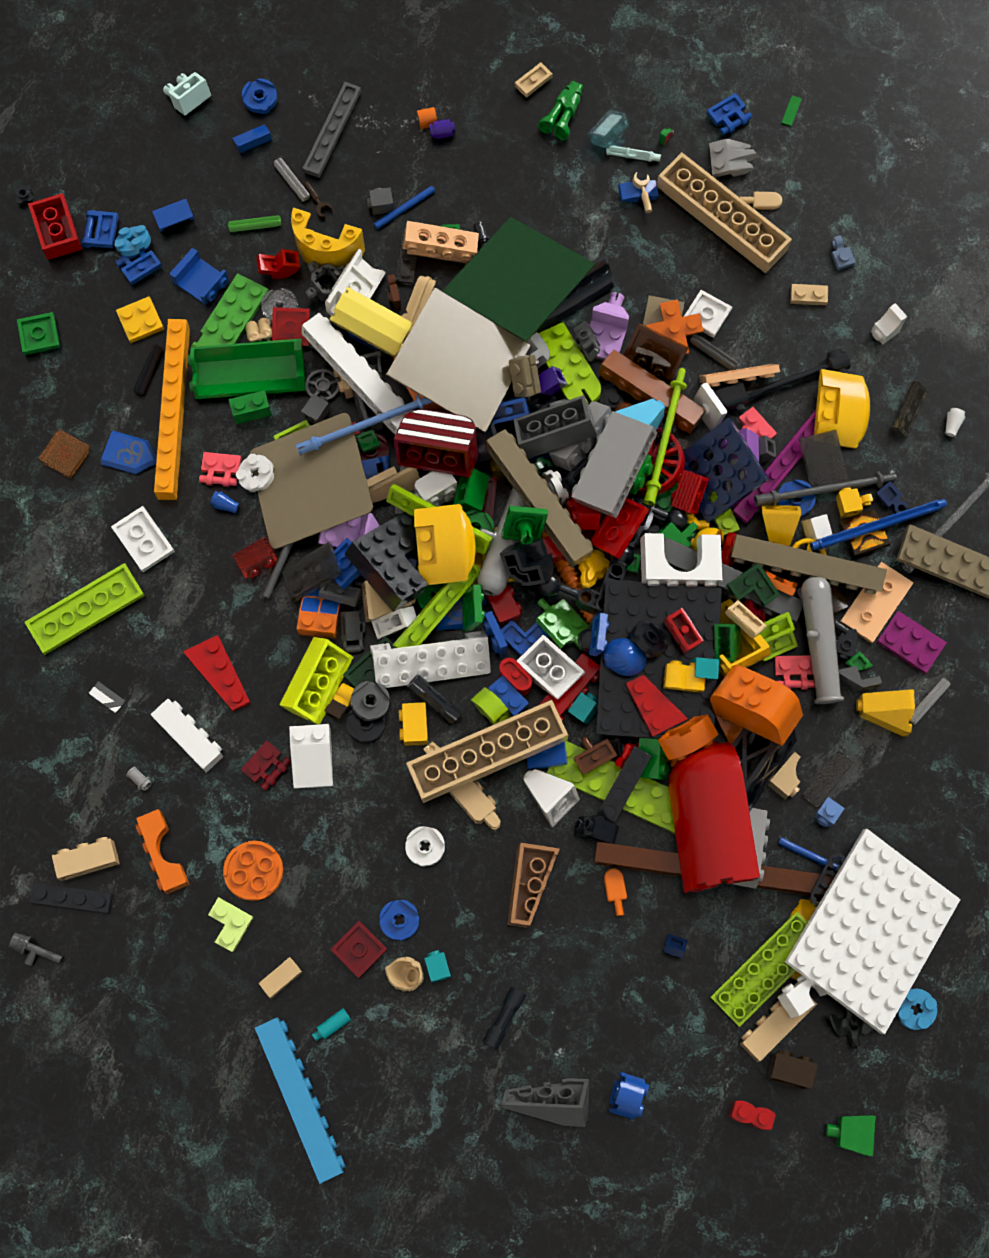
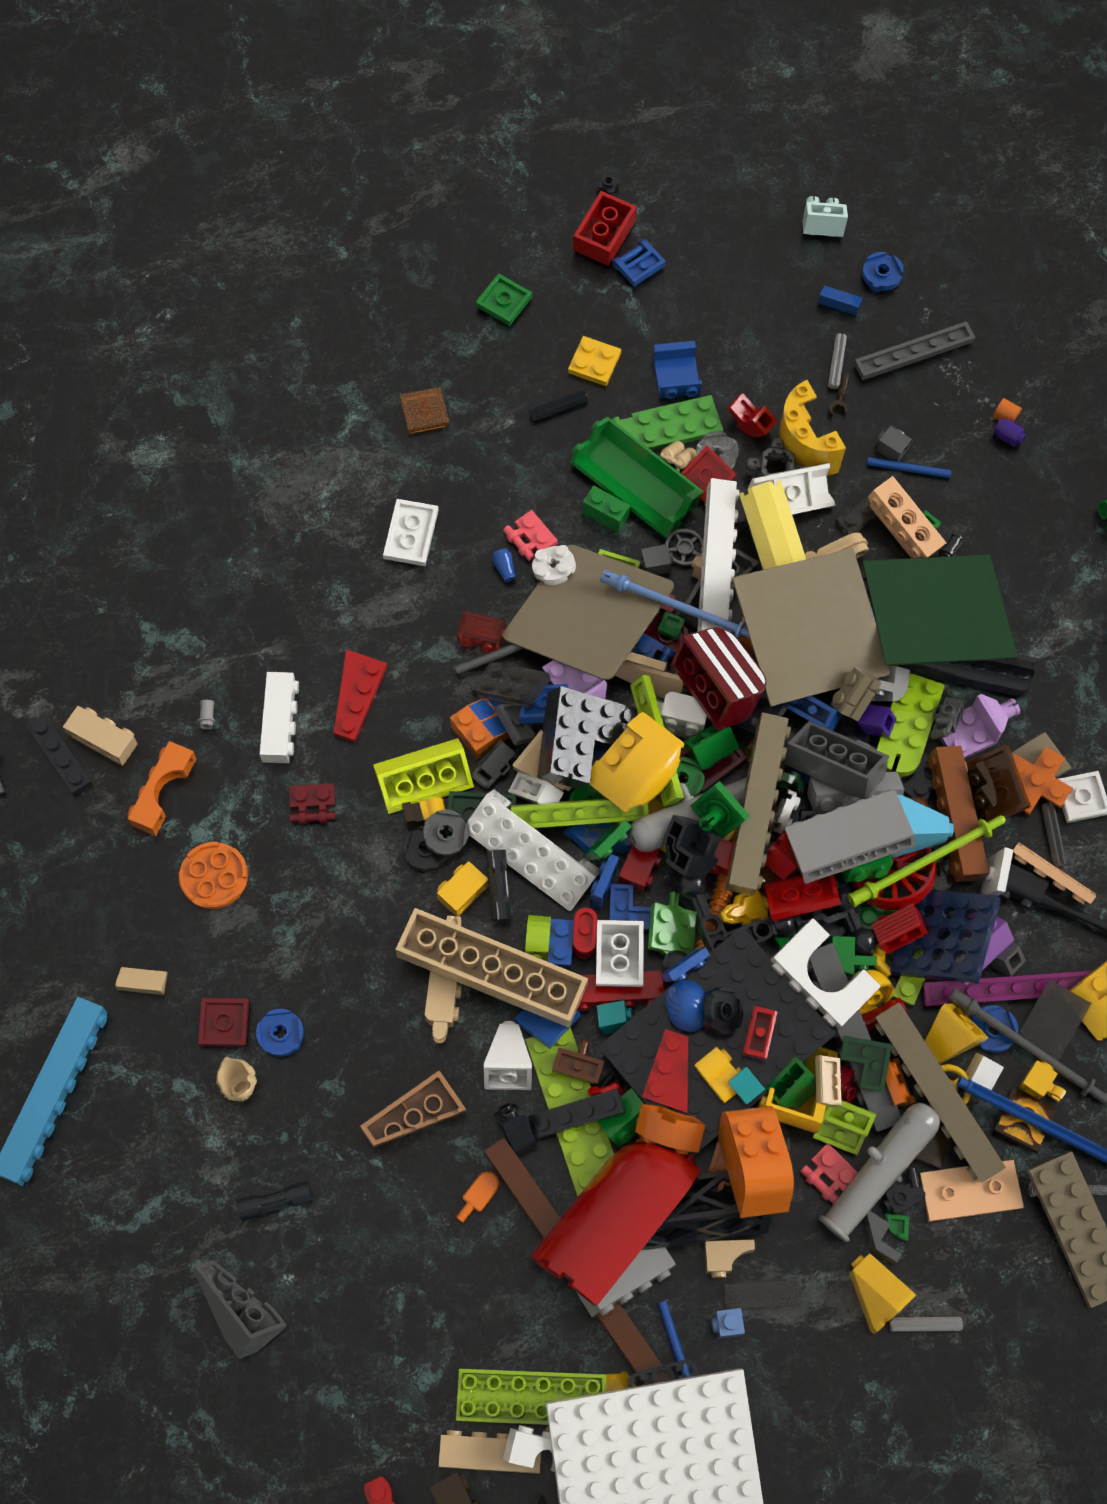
camera: 45 degrees right, 5 degrees down
lime plate [25,563,145,655] -> none
sticker [89,682,125,712] -> none
blue tile [101,431,157,475] -> none
dark azure plate [115,225,151,256] -> none
blue plate [115,246,162,285] -> none
blue hinge [152,199,194,232] -> none
light orange brick [154,319,190,500] -> none
yellowish green plate [208,897,254,952] -> none
bright green axle [228,215,281,232] -> none
white slope [290,724,333,789] -> none
teal cylinder [312,1008,351,1041] -> none
reddish brown plate [387,274,401,310] -> none
white plate [405,826,445,867] -> none
teal brick [425,950,451,983] -> none
blue brick [608,1072,649,1120] -> none
dark blue plate [663,934,687,958] -> none
coral hinge [738,407,777,439] -> none
dark blue plate [875,481,908,514] -> none
magenta plate [876,611,947,674] -> none

